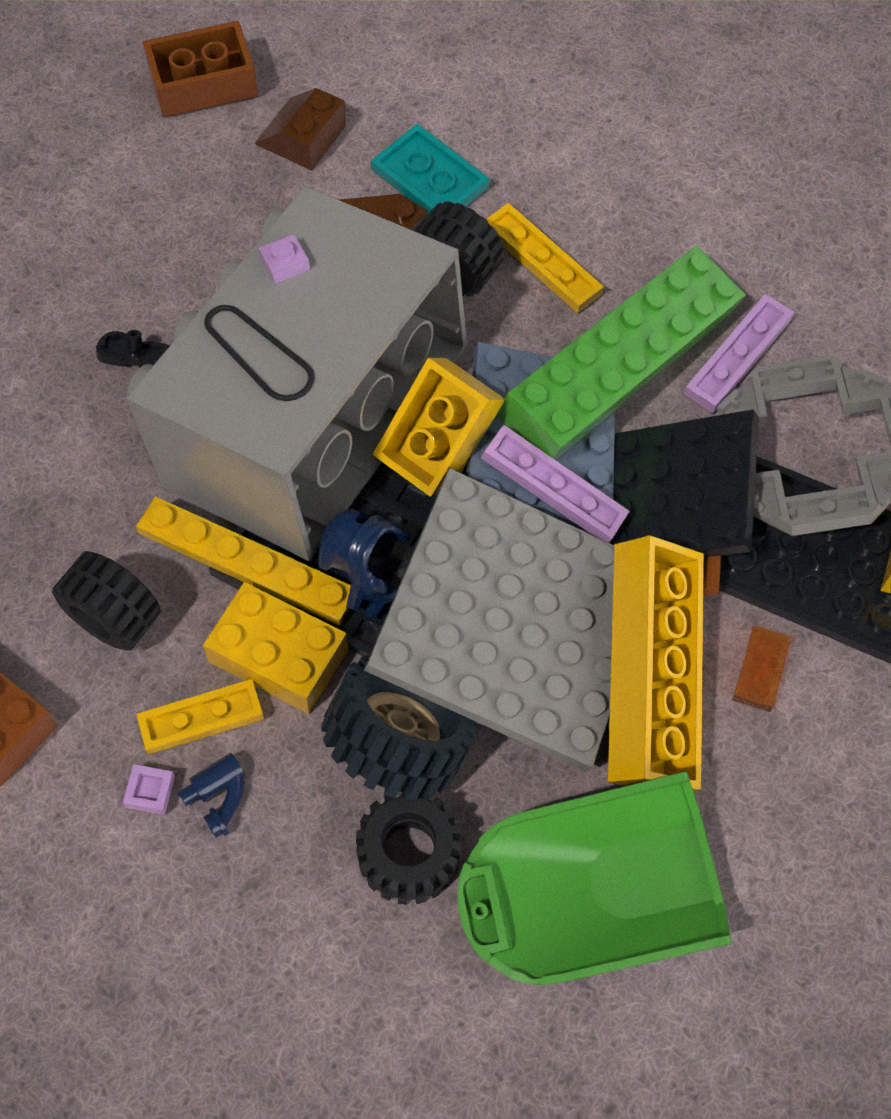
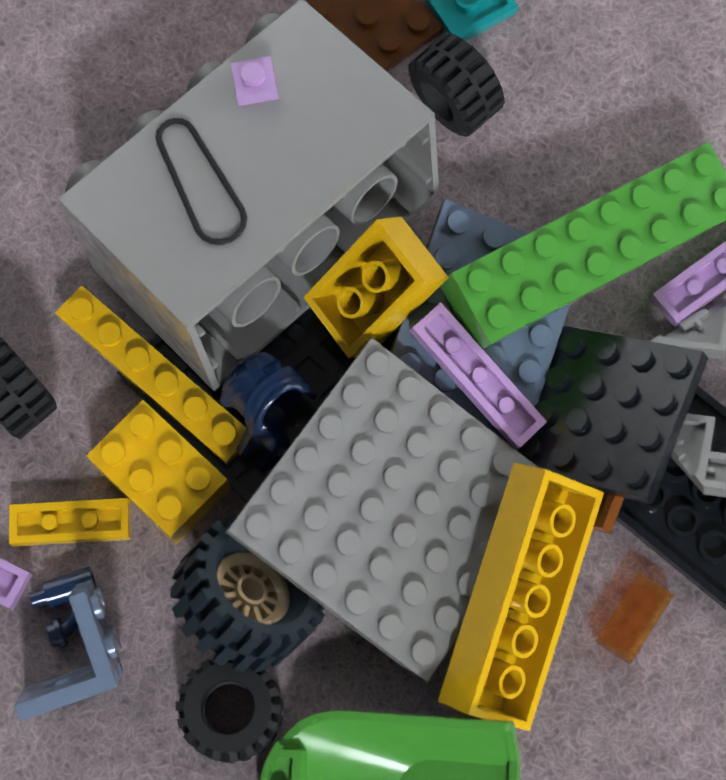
camera: 20 degrees right, 10 degrees up
black piece [96,330,170,368] -> none
yellow plate [486,203,604,314] -> none
none -> sand blue bracket [14,579,123,721]

